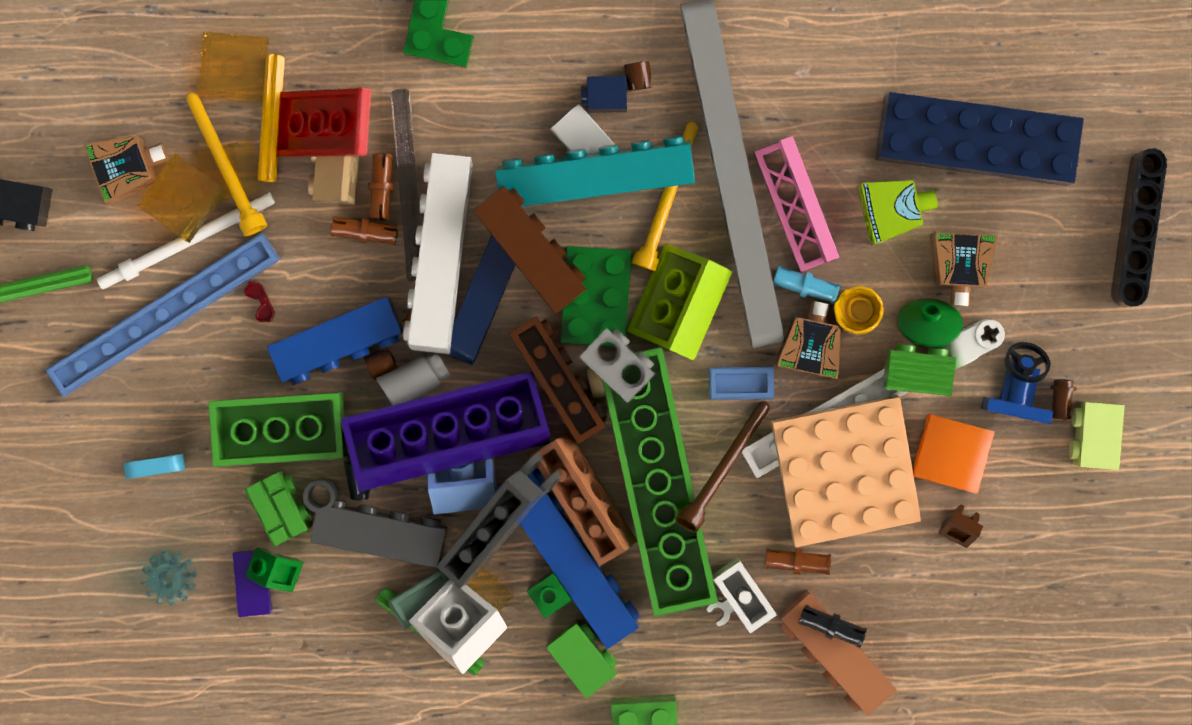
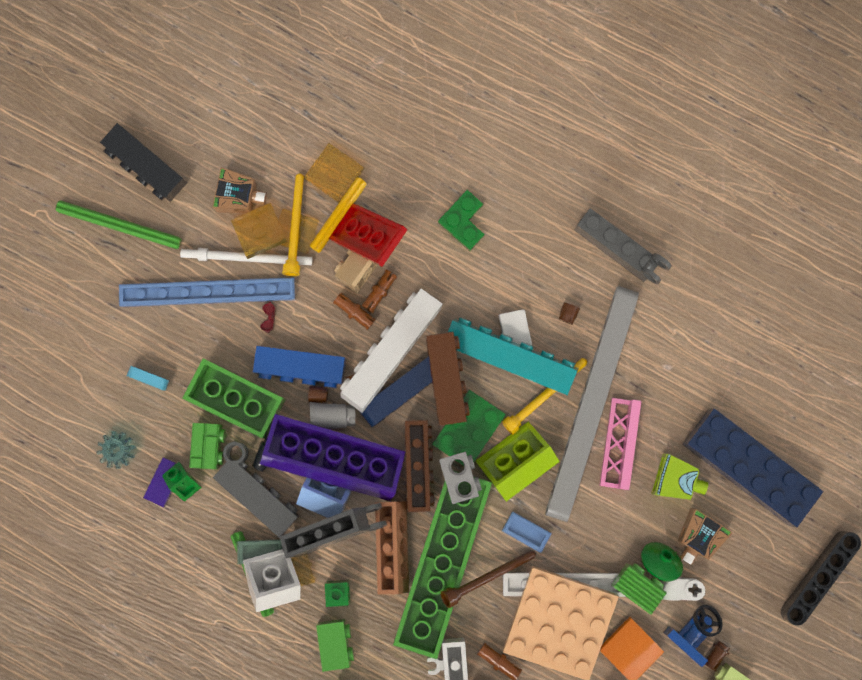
camera: 30 degrees right, 5 degrees down
clear smoke axle [391,89,422,281] -> none
blue brick [496,468,640,649] -> none
dark blue brick [581,76,627,113] -> none
tan tile [587,367,606,399] -> none
medium azure pin [773,266,840,304] -> none
torso [775,301,841,379] -> none
yellow hair [834,285,884,335] -> none

